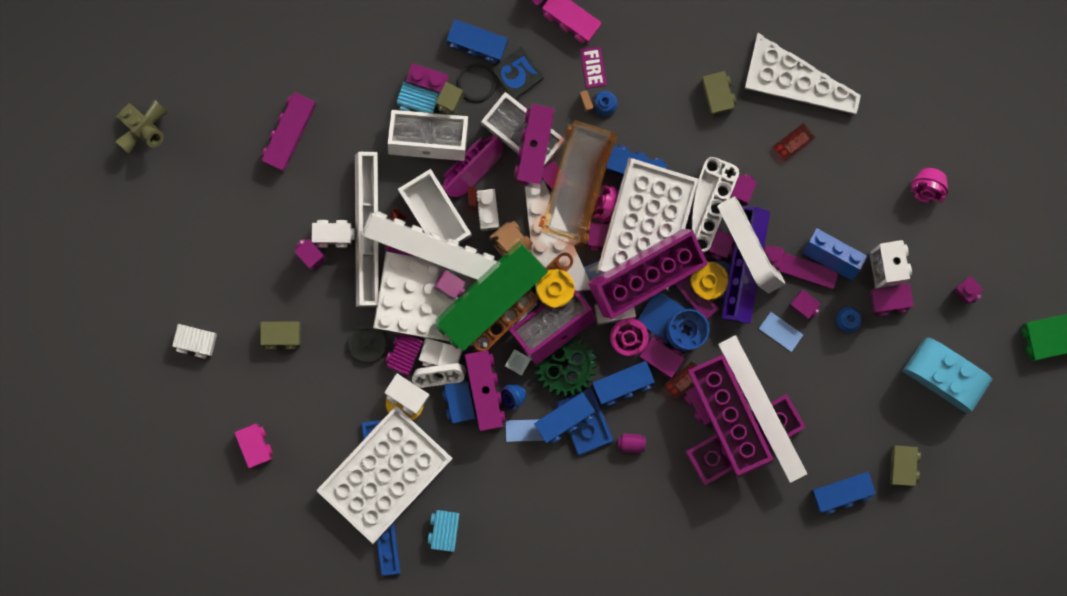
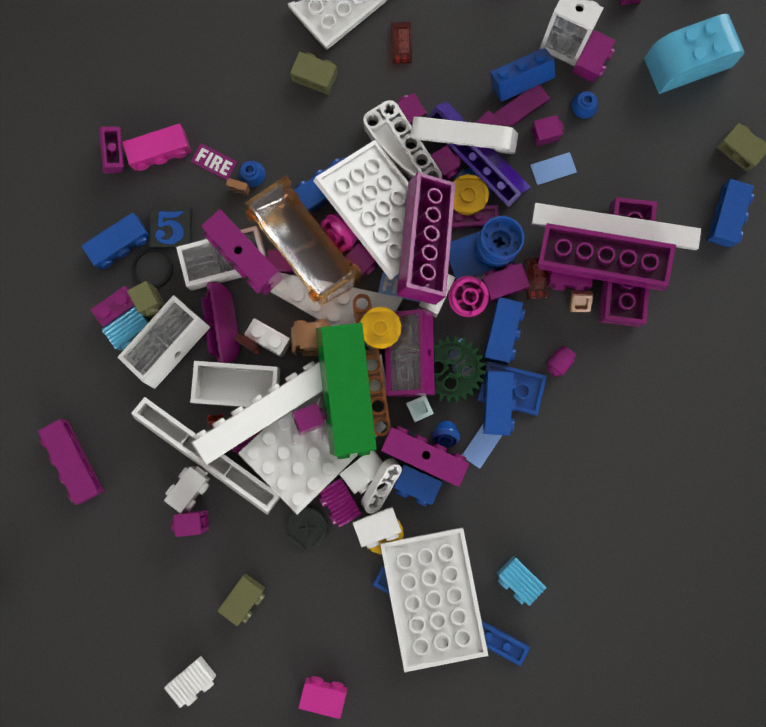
camera: 50 degrees left, 0 degrees up
none -> medium nougat tile [569,291,593,312]

